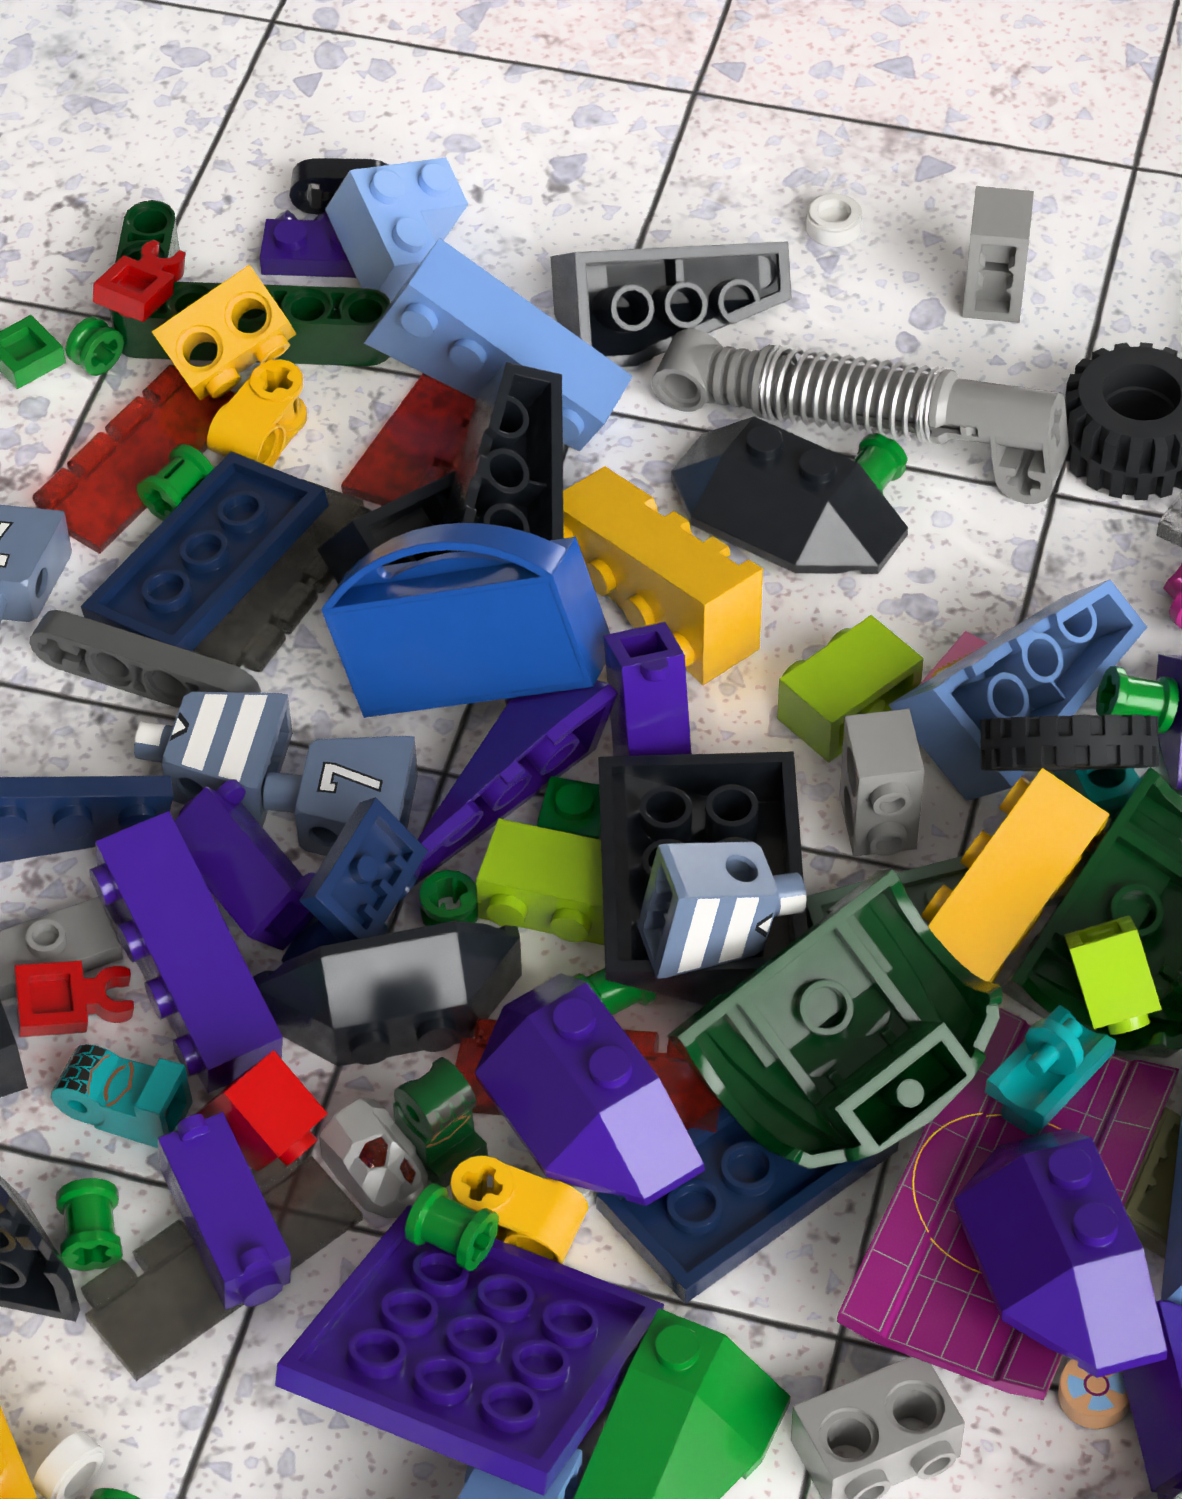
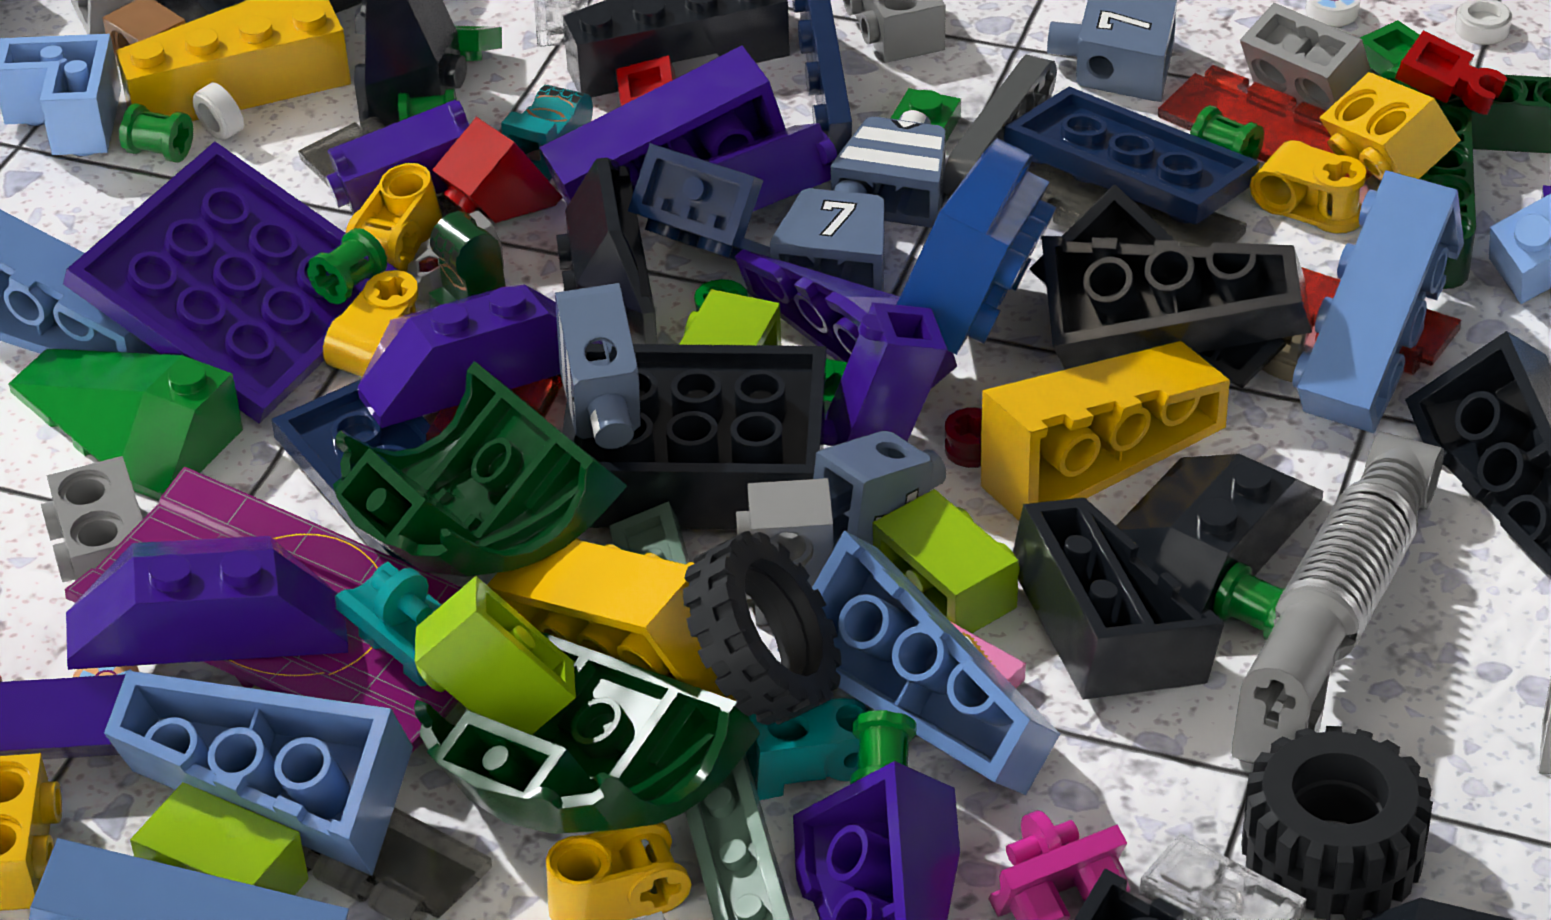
camera: 95 degrees right, 10 degrees down
none -> yellow piece [345,163,442,272]
none -> sand blue torso [813,431,946,548]
none -> green plate [890,88,961,142]
none -> black wedge [1013,497,1225,700]
none -> light grey brick [1240,3,1372,114]

